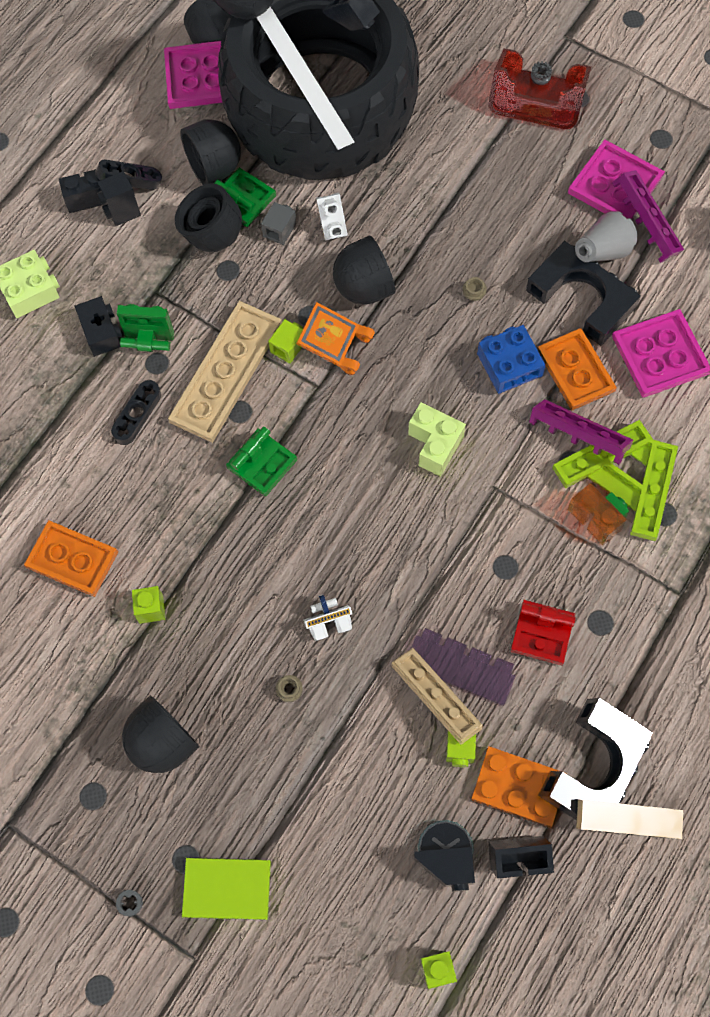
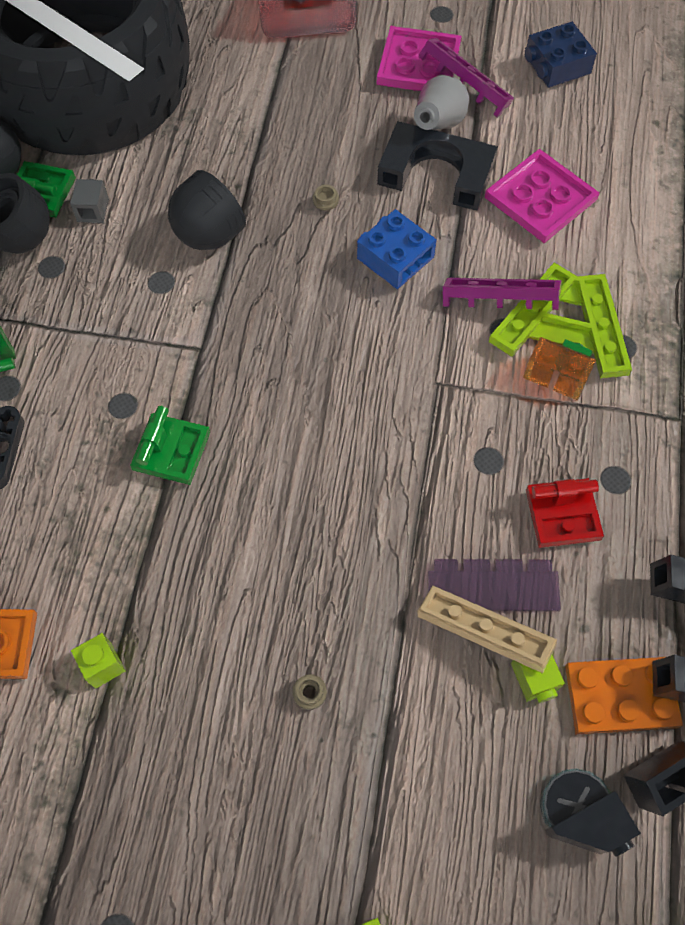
camera: 25 degrees left, 5 degrees down
black piece [122,695,200,773] -> none
tan plate [168,301,282,443] -> none
lime brick [268,319,303,364] -> none
orange flag [296,302,375,375] -> none
white hips [303,594,352,641] -> none
white hips [316,192,348,241] -> none
yellowish green brick [408,402,466,477] -> none
orange plate [537,328,617,411] -> none

